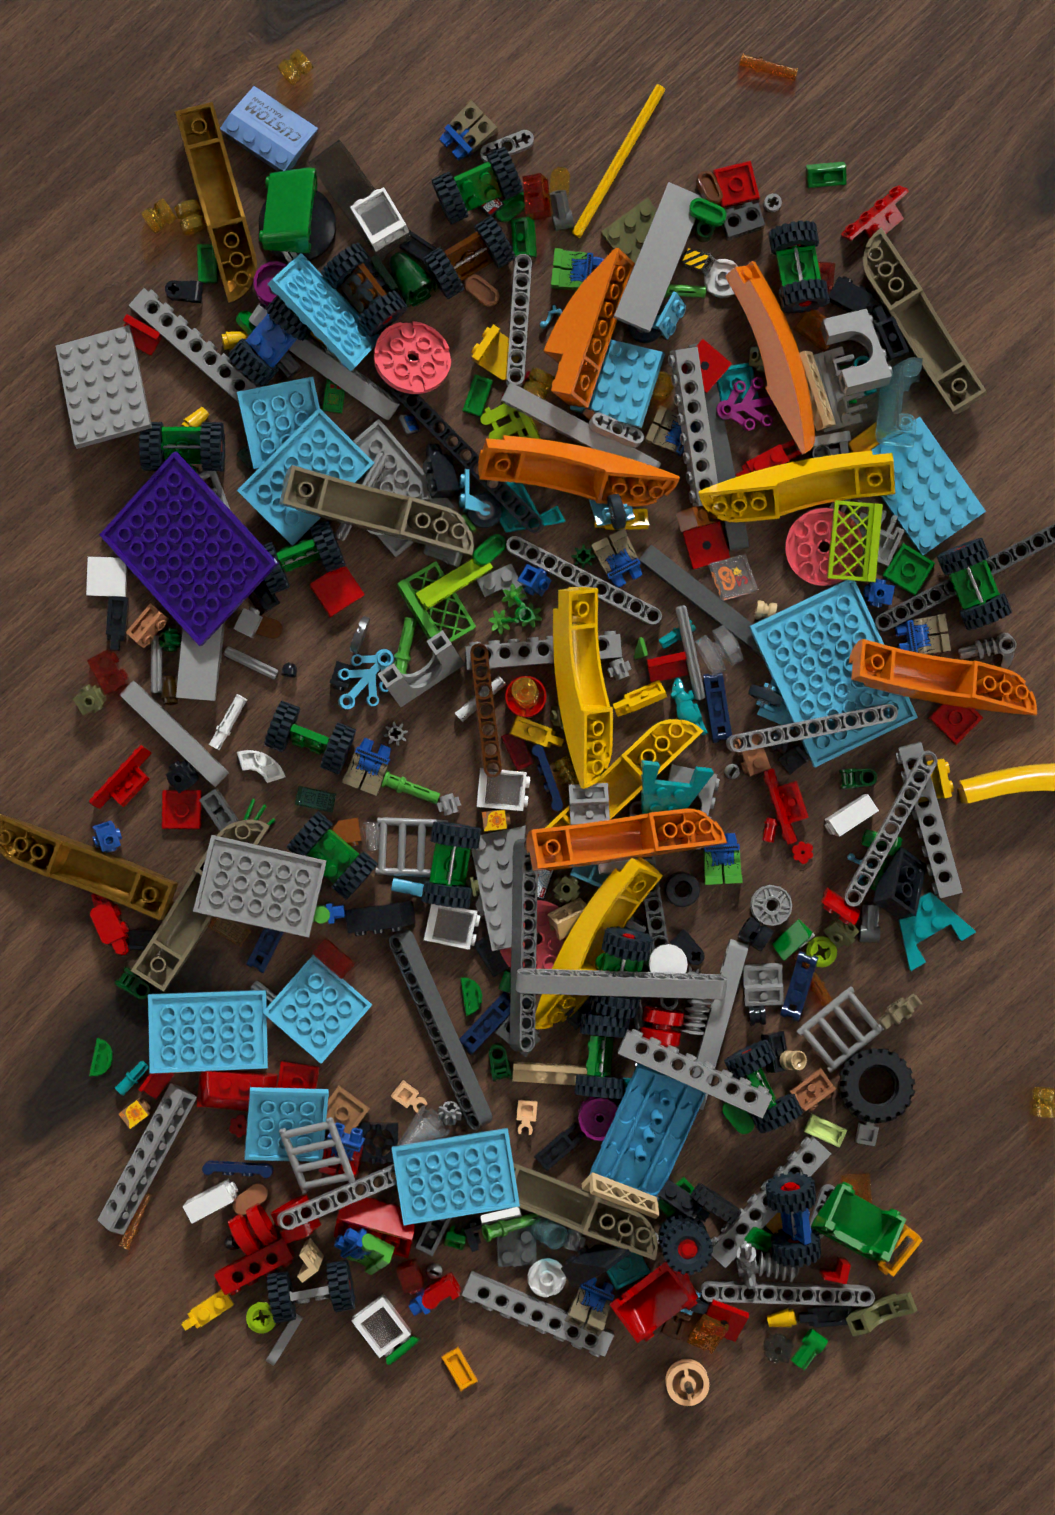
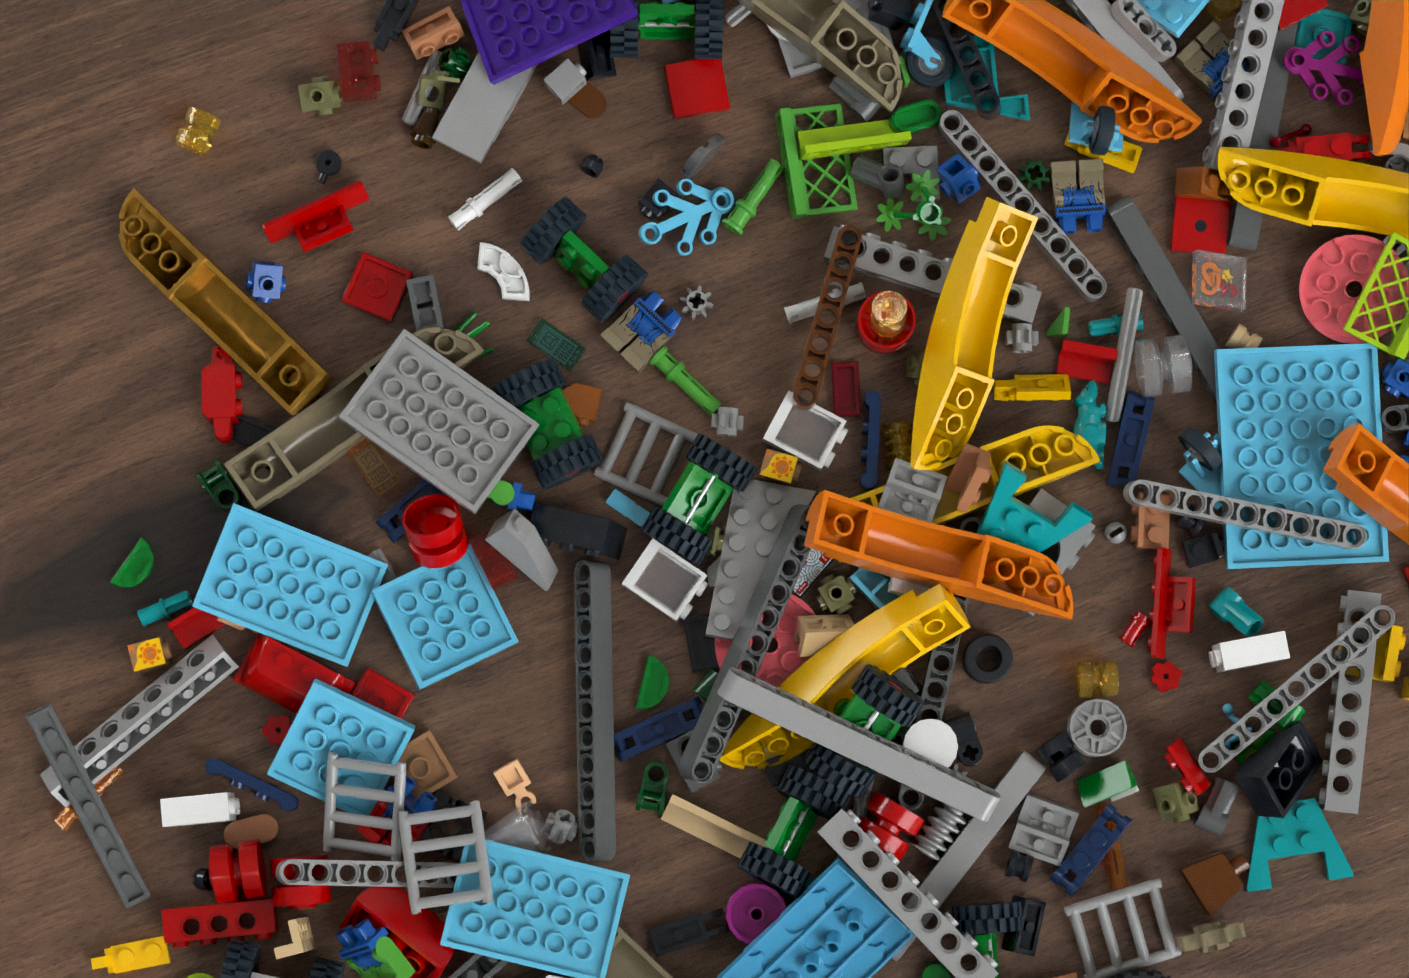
camera: 20 degrees right, 5 degrees down
light grey beam [120,680,229,787] -> none
black brick [166,759,199,793] -> none
light grey axle [224,646,278,679] -> none
clear cone [361,822,381,851] -> none
light grey arch [378,630,465,707] -> none
yellow hinge [509,715,564,748] -> none
light nougat plate [516,1100,537,1135] -> none
hips [703,833,743,885] -> none
tan wheel [780,1051,807,1070] -> none
lime gear [806,936,837,967] -> none
dark green piece [839,769,877,789] -> none
none -> dark grey tile [25,702,152,909]
none -> clear yellow wheel [174,107,221,156]
none -> black piece [316,151,342,184]
none -> light grey bar [398,800,493,914]
none -> red wheel [402,494,468,568]
none -> olive bracket [417,70,460,109]
none -> light grey slope [485,509,558,591]
none -> dark grey piece [850,155,905,199]
none -> nougat bracket [945,444,992,513]
none -> clear yellow wheel [1076,661,1119,698]
none -> reddish brown torso [1178,853,1250,916]
none -> teal piece [1208,586,1264,638]
none -> dark red hinge [1270,124,1312,147]

